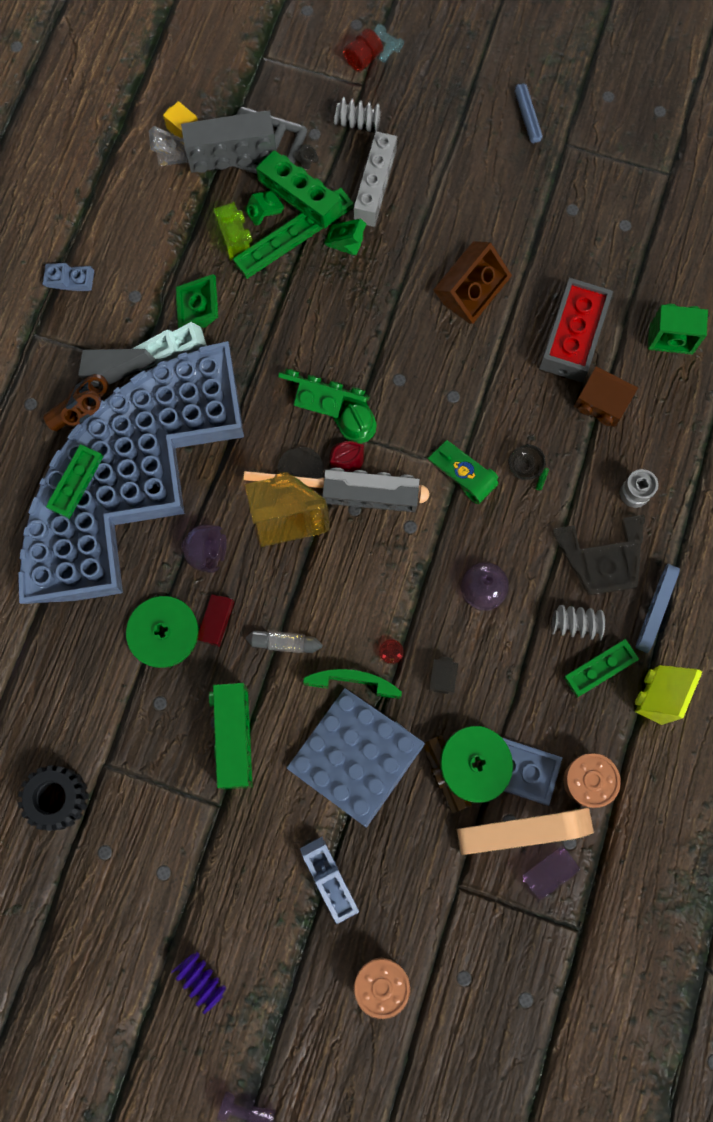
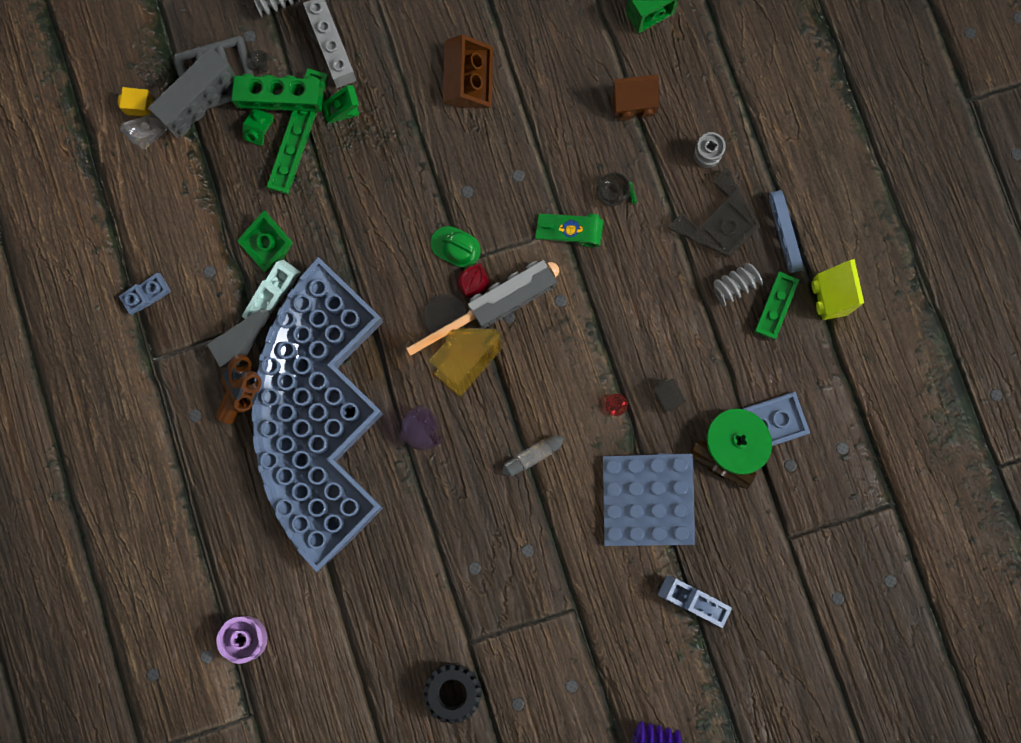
camera: 35 degrees left, 5 degrees up
green plate [46,444,103,519] -> none
green piece [126,596,199,668] -> none
dark red slope [197,595,234,647] -> none
green brick [209,683,253,790] -> none
clear neon green brick [213,202,253,260] -> none
green bracket [278,369,370,418] -> none
green slope [303,669,402,699] -> none
nougat wheel [354,958,410,1019] -> none
light nougat beam [456,808,594,855] -> none
clear purple cylinder [461,562,509,611] -> none
clear purple hinge [522,846,580,902] -> none
brick [539,277,613,383] -> none
nougat wheel [563,754,621,808] -> none

